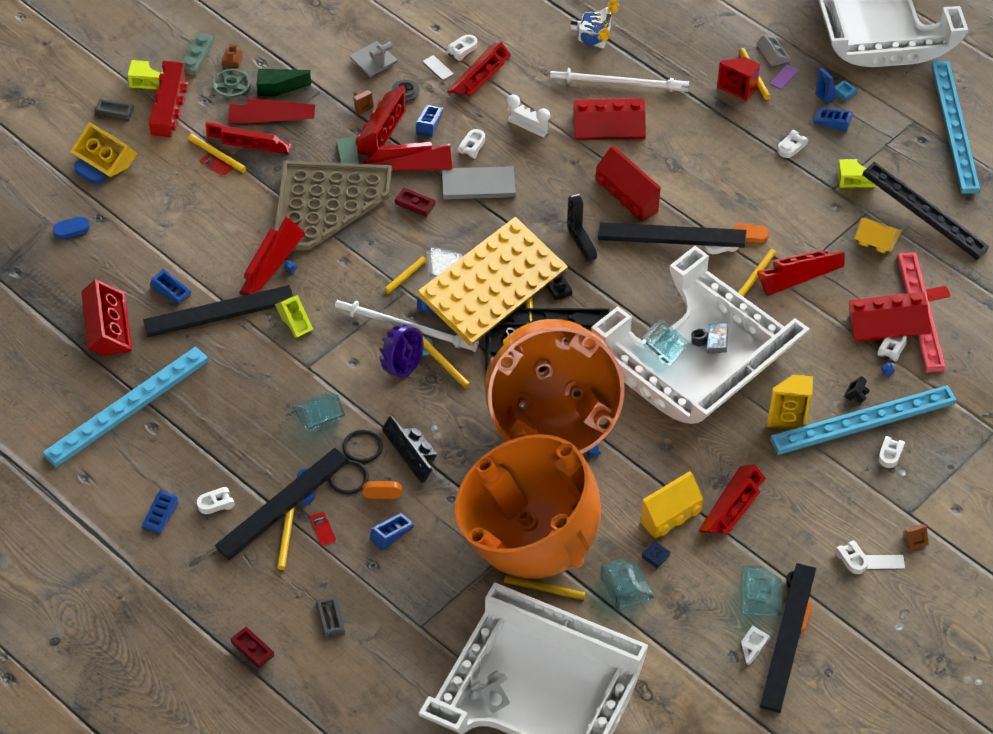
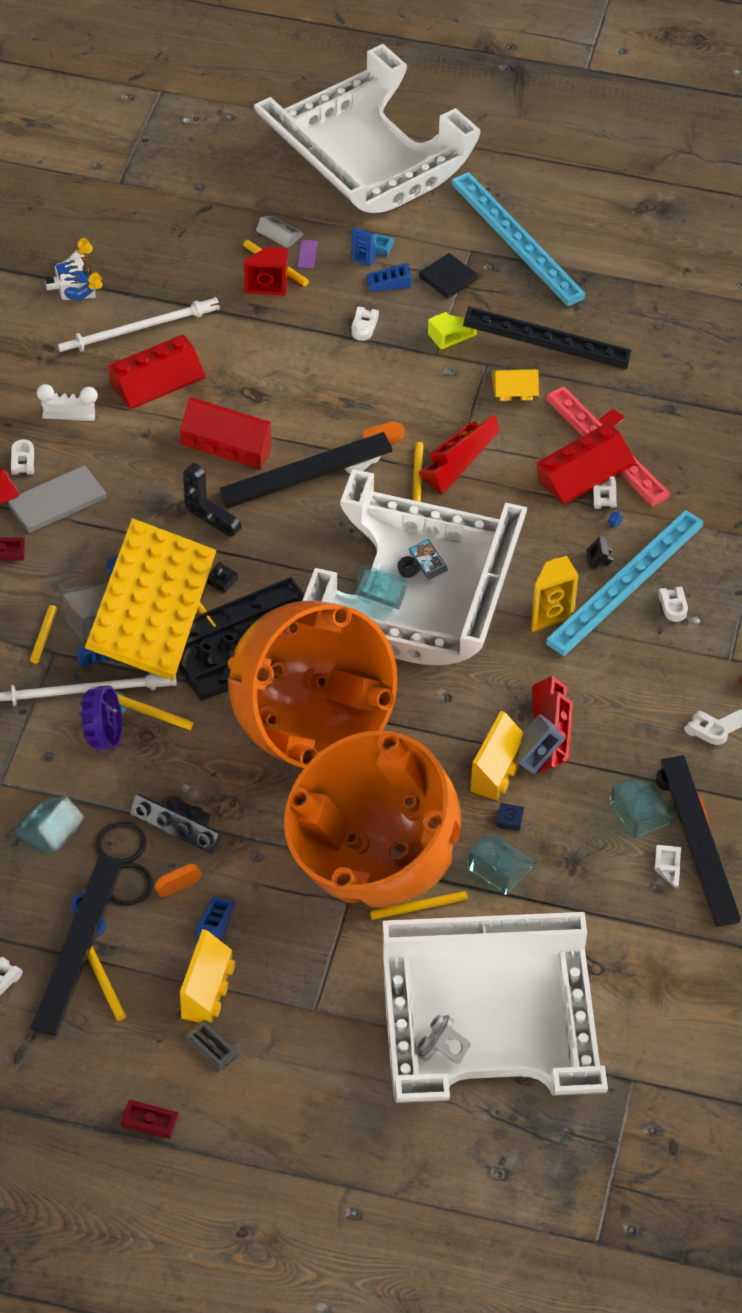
camera: 30 degrees left, 0 degrees up
red sticker [309,512,336,546] -> none
none -> yellow slope [180,929,236,1026]
none -> black tile [419,253,478,299]
none -> sand blue slope [517,714,565,774]

